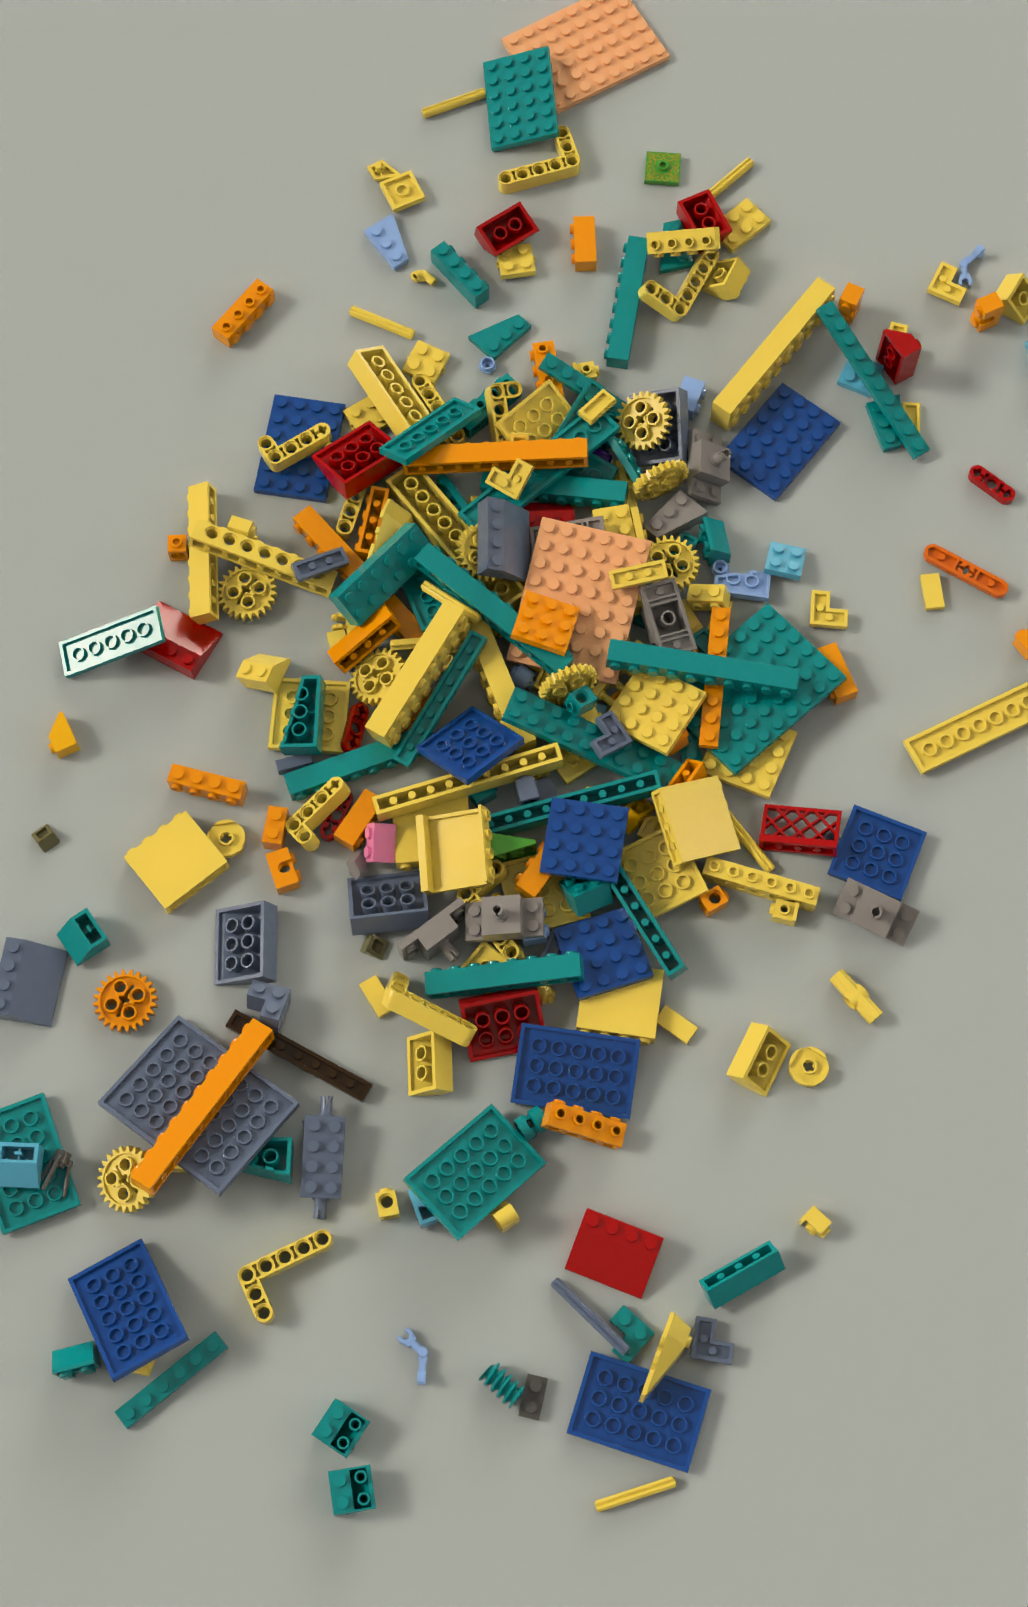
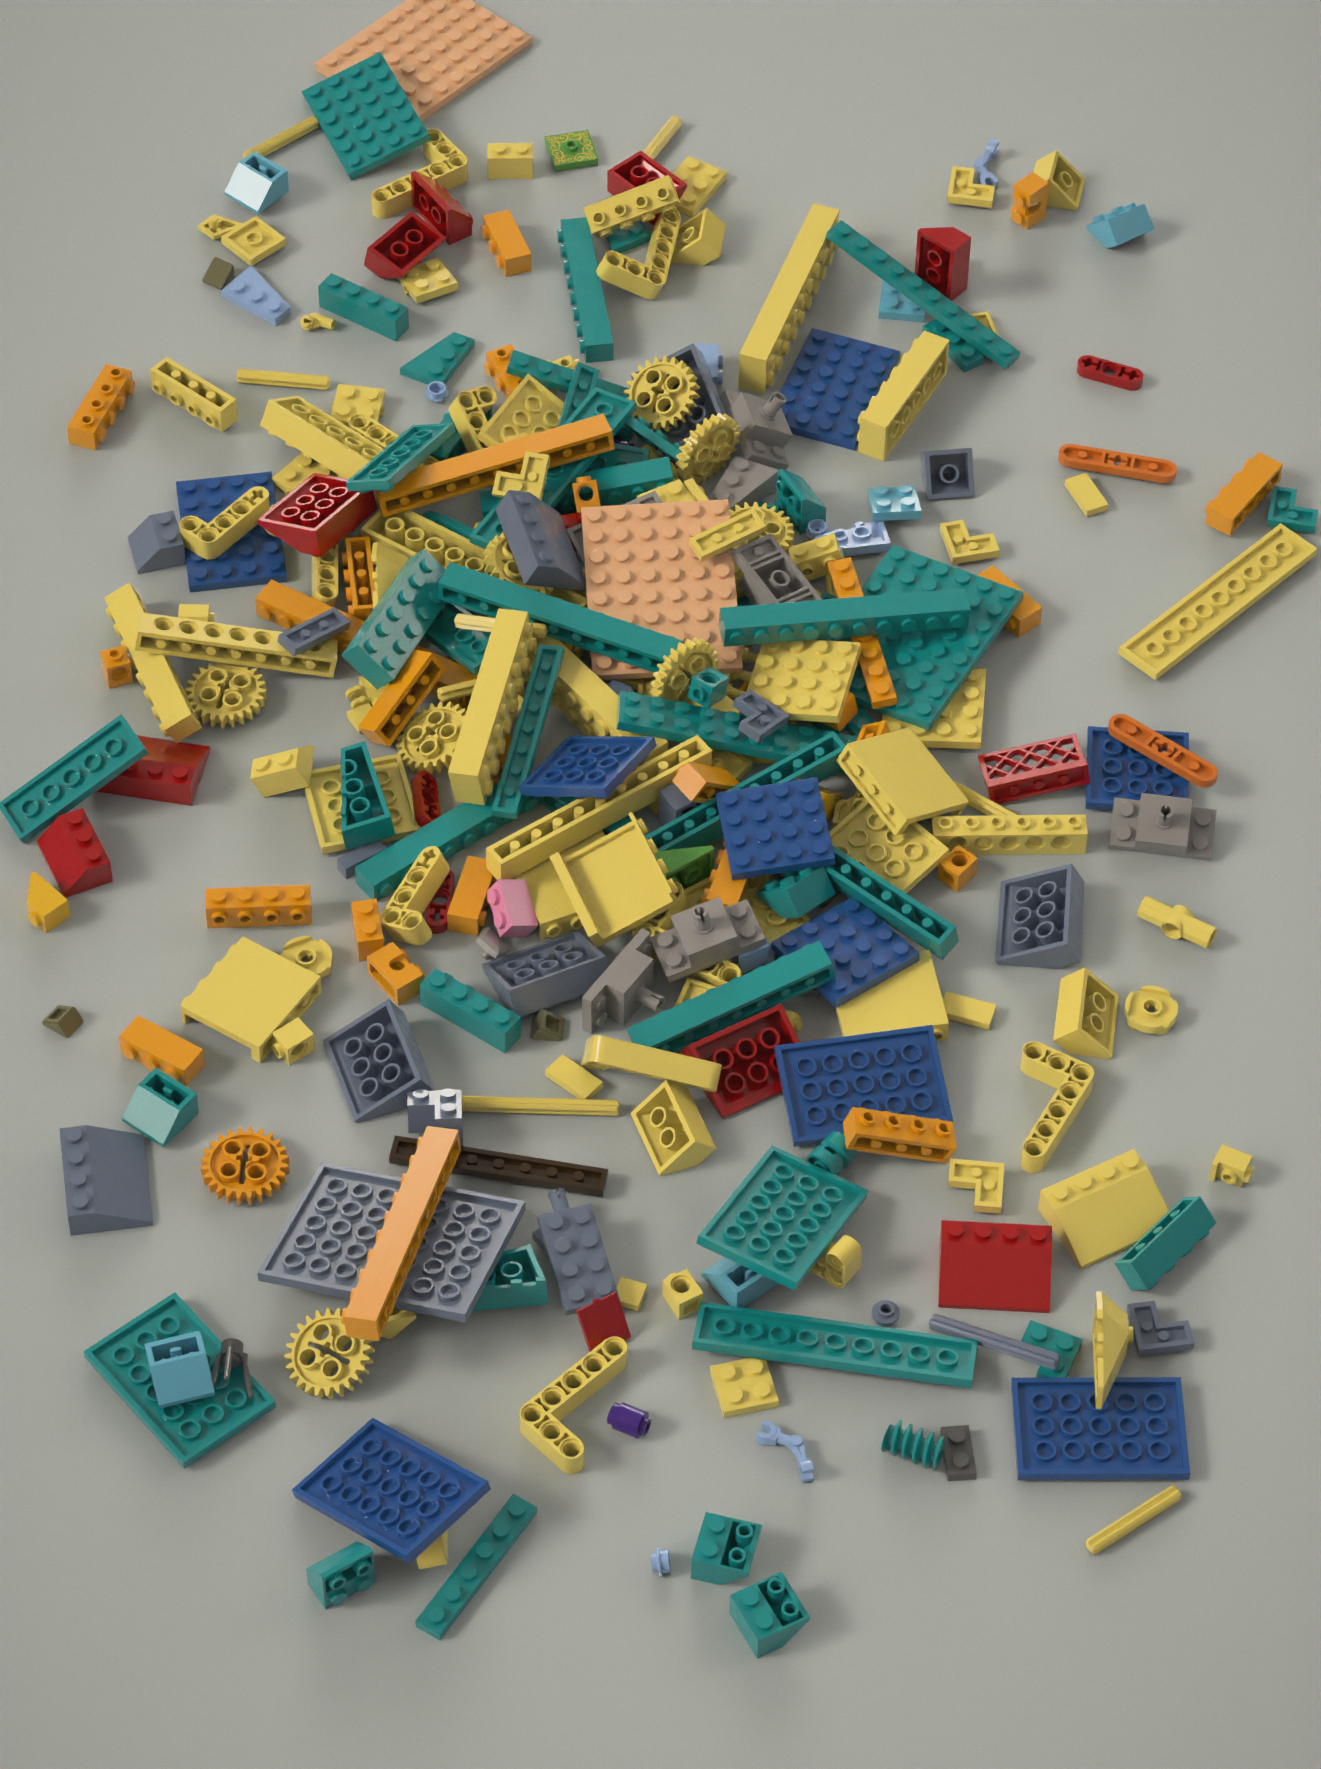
camera: 20 degrees left, 20 degrees down
light orange plate [510,589,580,656] -> none
light yellow tile [578,389,616,425] -> none
light yellow brick [769,898,800,927] -> none
light orange brick [838,282,865,324] -> none
none -> red slope [37,808,113,898]
none -> light orange brick [119,1015,205,1087]
none -> sand blue slope [128,510,186,574]
none -> light yellow brick [150,357,238,432]
none -> olive slope [202,257,235,290]
none -> medium azure slope [225,151,289,215]
none -> light yellow brick [272,1017,315,1066]
none -> red slope [411,171,473,245]
none -> teal brick [419,968,521,1054]
none -> light yellow axle [462,1096,619,1116]
none -> light yellow brick [487,143,533,179]
none -> light orange brick [572,475,601,513]
none -> red piece [576,1292,631,1352]
none -> dark purple brick [607,1402,651,1439]
none -> light yellow tile [617,1277,647,1311]
none -> light blue plate [651,1548,671,1576]
none -> light orange brick [672,762,739,803]
none -> teal plate [692,1302,978,1388]
none -> light yellow plate [710,1358,779,1418]
none -> light yellow brick [857,331,949,462]
none -> sand blue plate [872,1300,900,1327]
none -> sand blue slope [920,448,975,500]
none -> light yellow plate [948,1158,1005,1214]
none -> sand blue slope [995,864,1085,968]
none -> light yellow beam [1020,1041,1094,1173]
none -> light yellow slope [1038,1149,1169,1269]
none -> orange piece [1108,714,1218,788]

